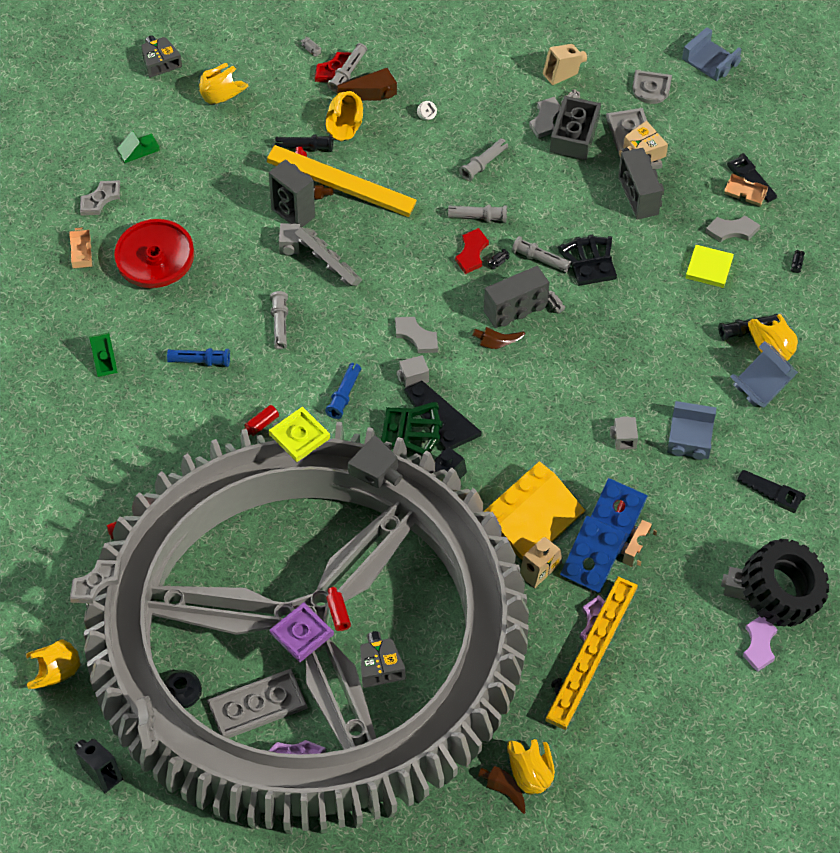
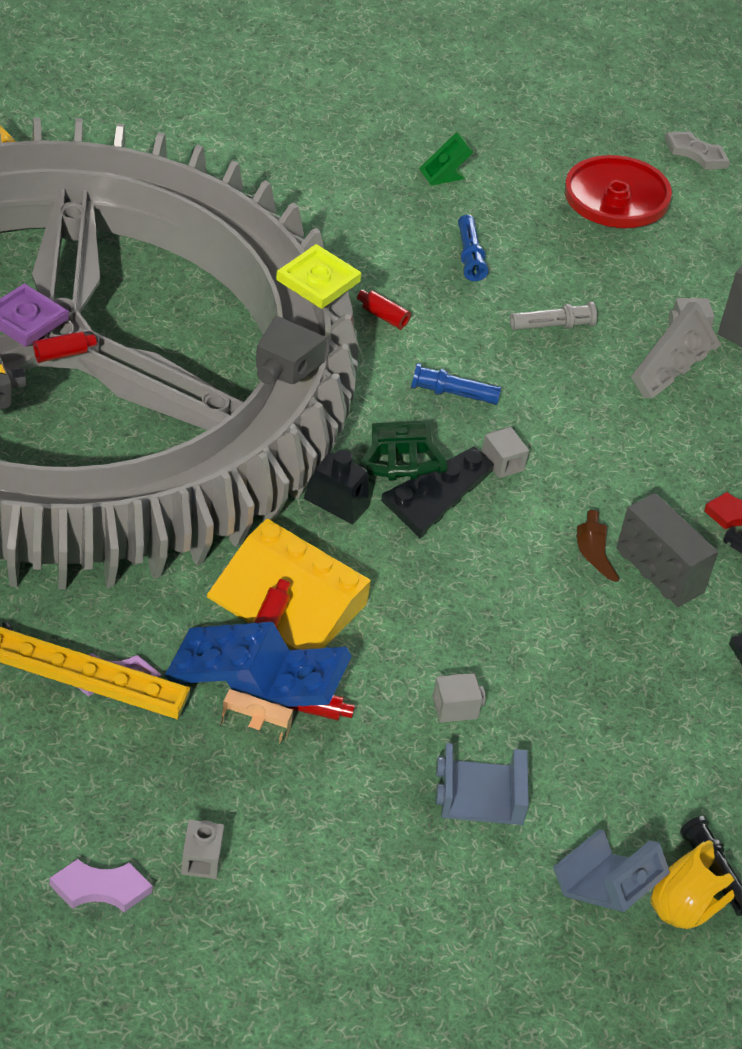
camera: 75 degrees right, 10 degrees down
light nougat piece [70,227,92,268] -> none
light grey tile [70,560,121,603] -> none
light grey tile [395,317,438,353] -> none
tan torso [520,537,562,588] -> none
light grey piece [548,290,565,314] -> none
black piece [737,470,806,513] -> none
black tyre [741,539,829,627] -> none
none -> red cylinder [253,579,291,628]

